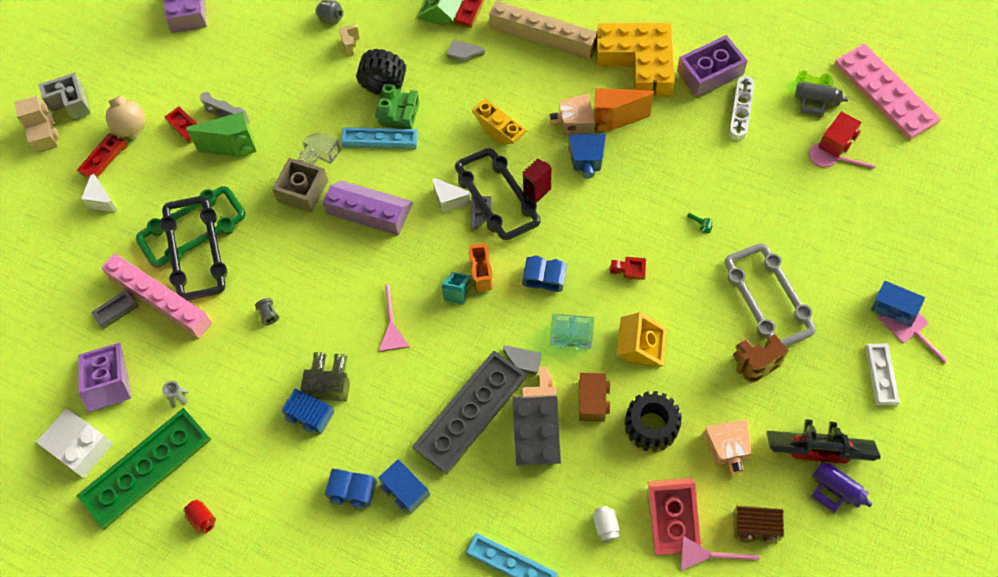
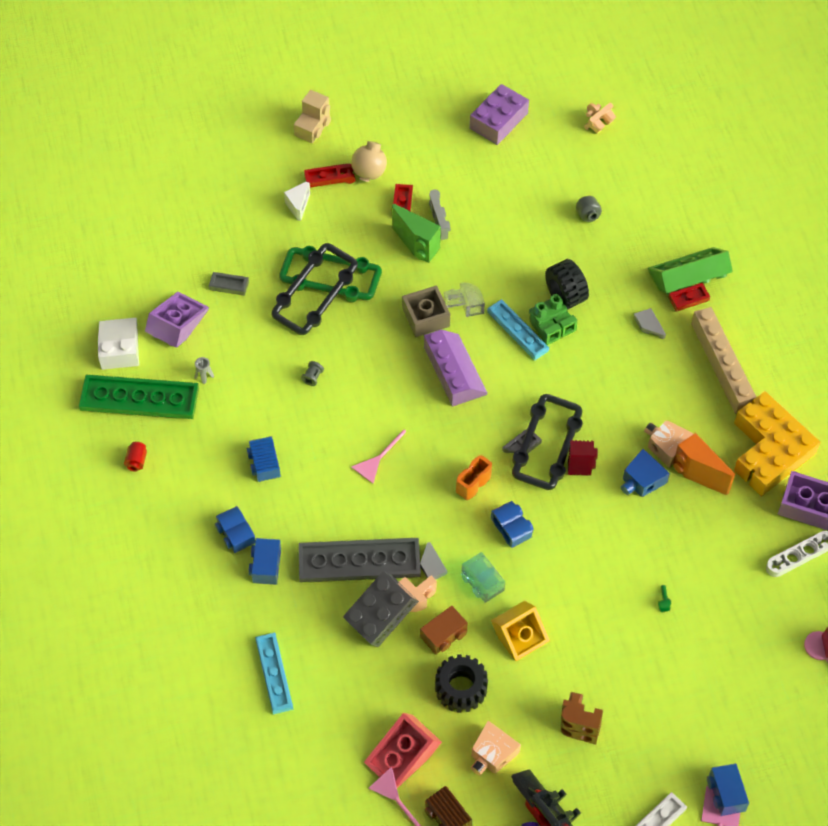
camera: 45 degrees right, 5 degrees down
light grey brick [38,73,91,119] -> none
bright pink brick [101,253,212,339] -> none
clear smoke brick [300,352,350,402] -> none
tan bracket [339,25,360,57] -> none
white slope [432,178,470,213] -> none
teal slope [442,272,471,305] -> none
yellow slope [472,98,526,144] -> none
white brick [592,506,620,542] -> none
red plate [609,256,646,280] -> none
light grey bar [724,243,816,347] -> none

